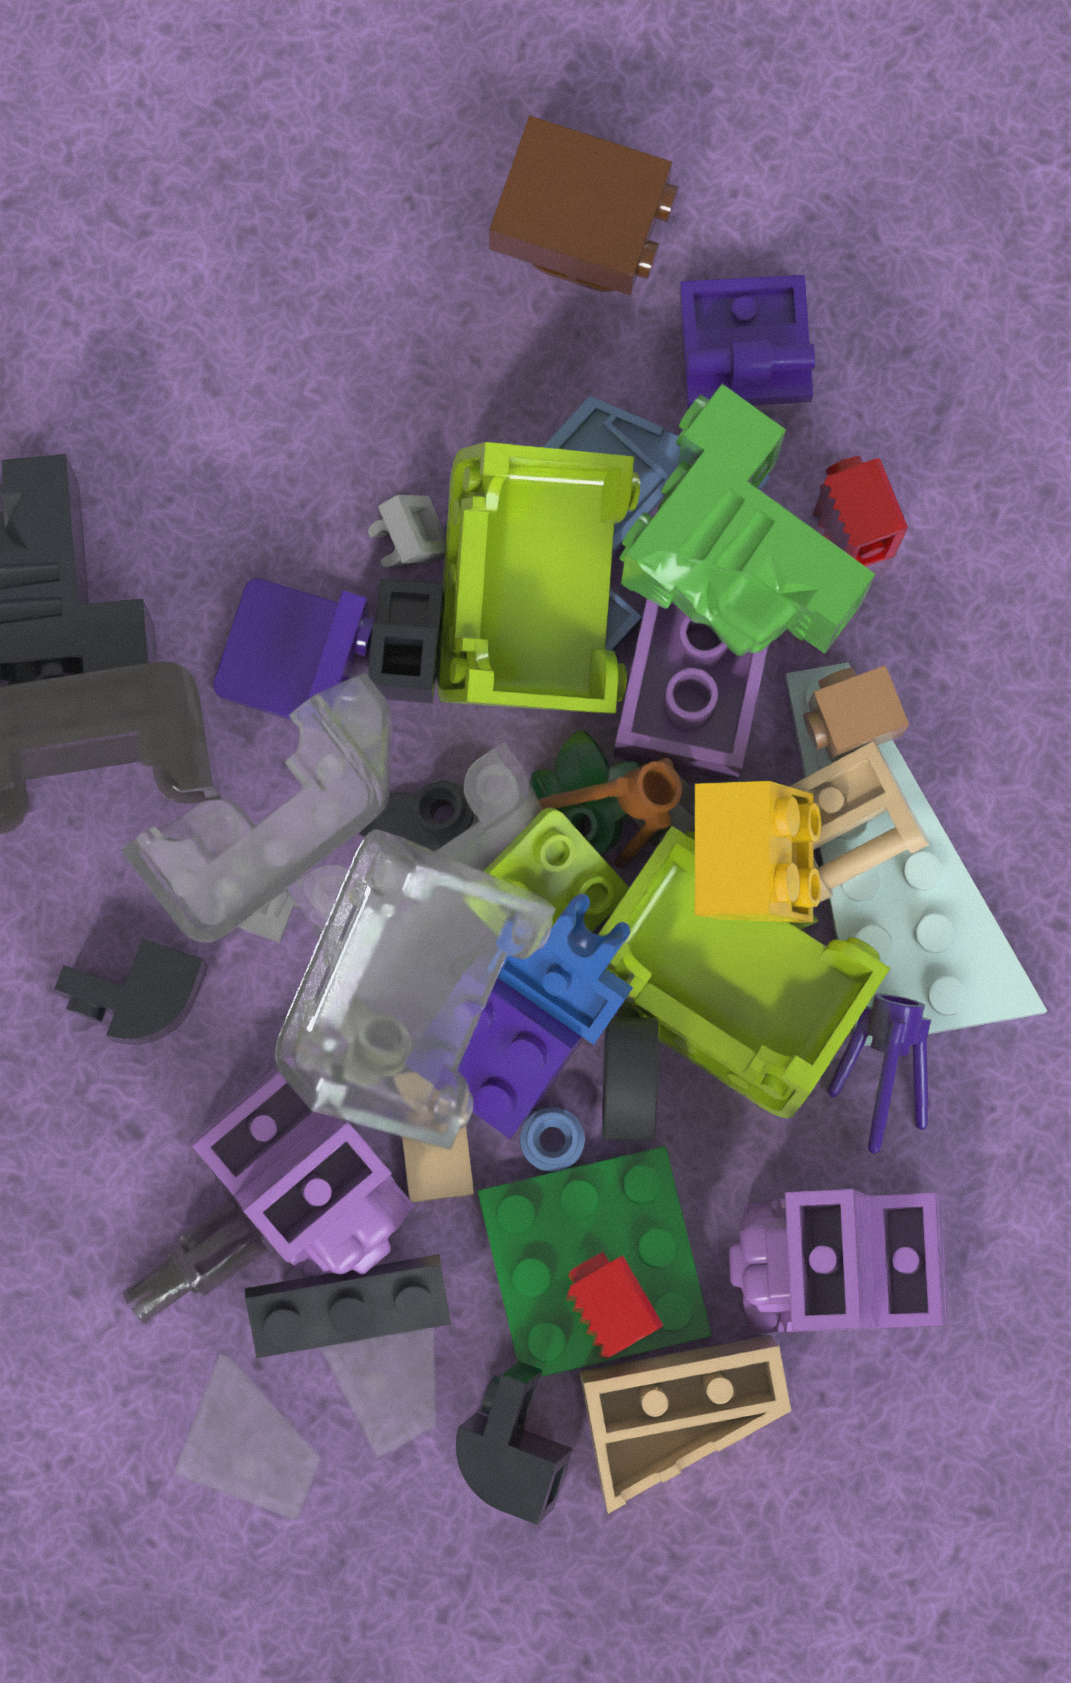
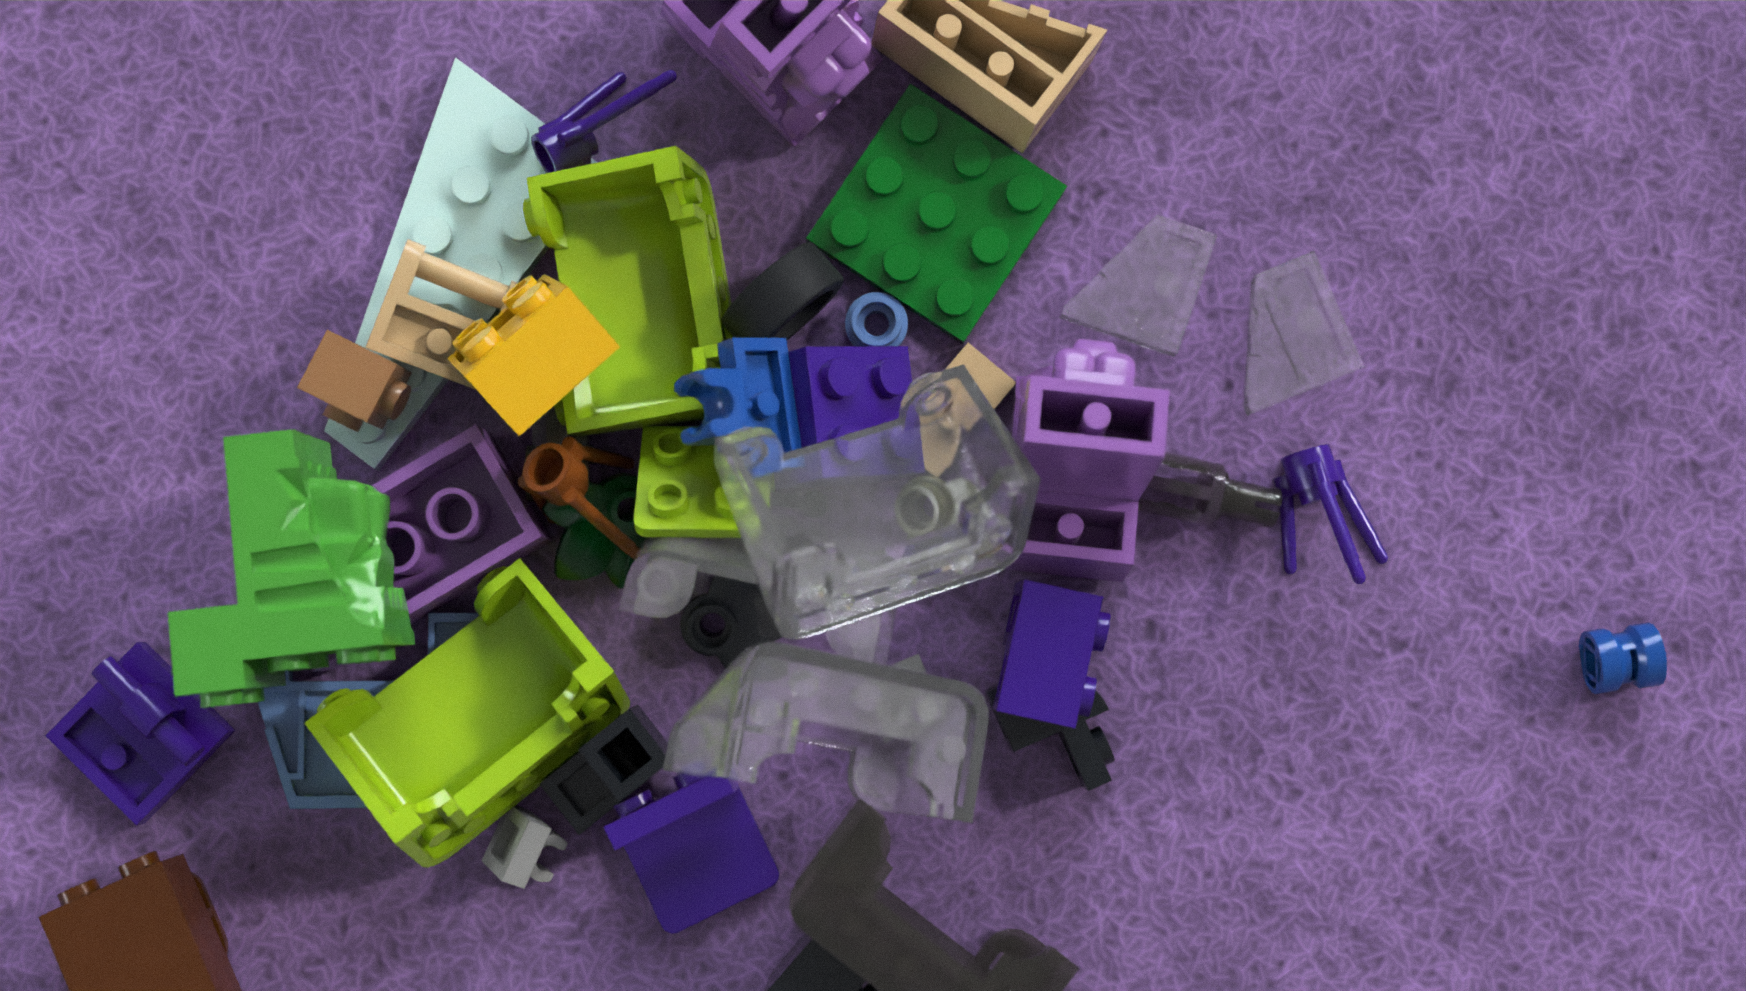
camera: 130 degrees left, 5 degrees up
black plate [245,1254,451,1358] -> none
black brick [456,1361,573,1525] -> none
red brick [566,1251,663,1359] -> none
red brick [813,456,908,567] -> none
none -> dark purple brick [992,579,1111,728]
none -> dark purple plant [1273,444,1388,584]

